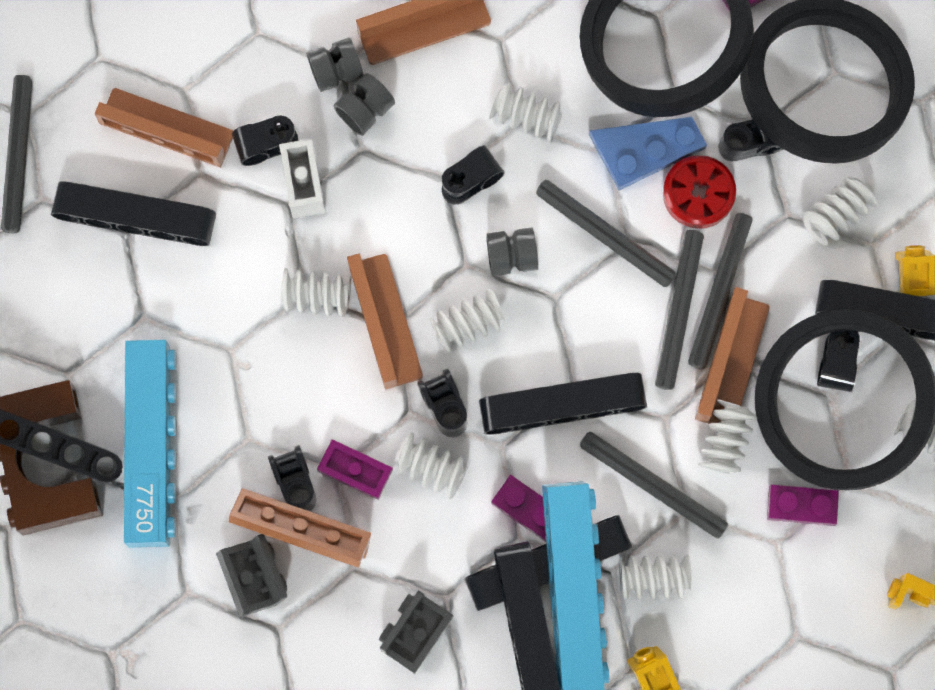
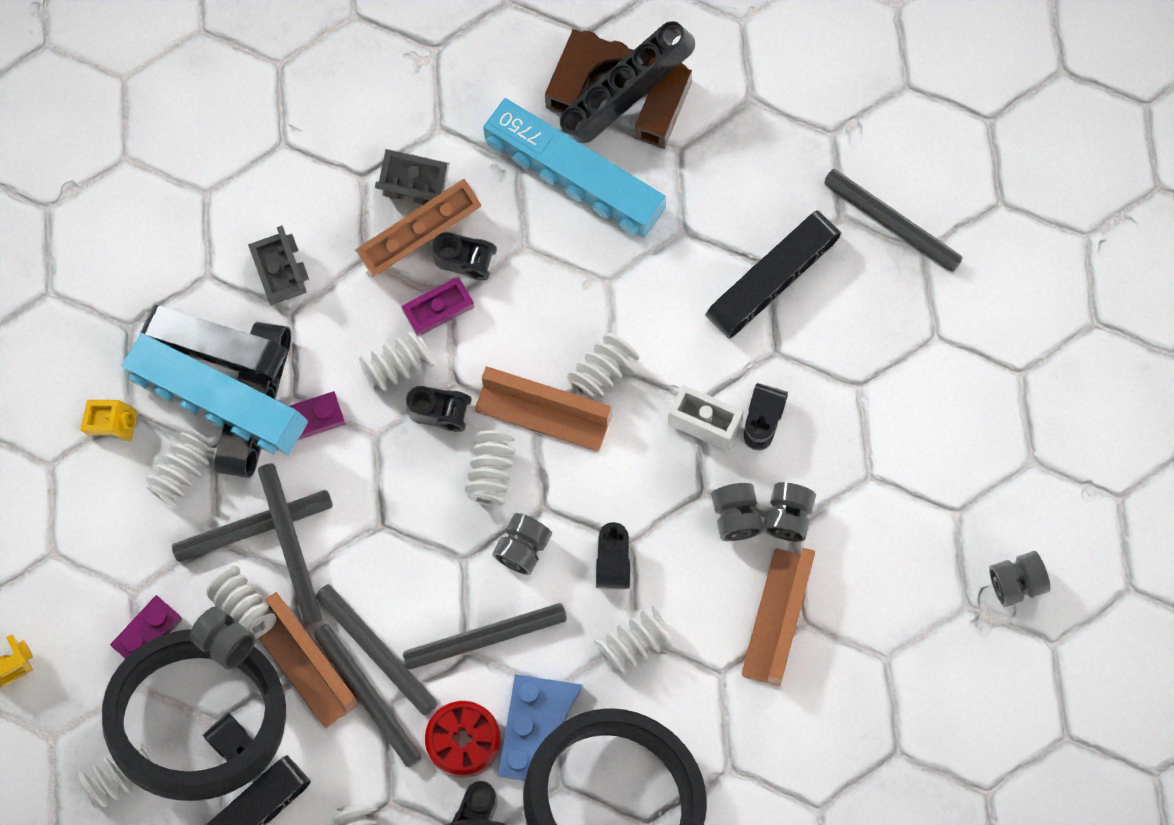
camera: 130 degrees right, 5 degrees down
nougat panel [94,88,233,168] -> none
black beam [479,372,648,435] -> none
none -> dark grey wheel [189,606,256,670]
none -> dark grey axle [257,463,322,625]

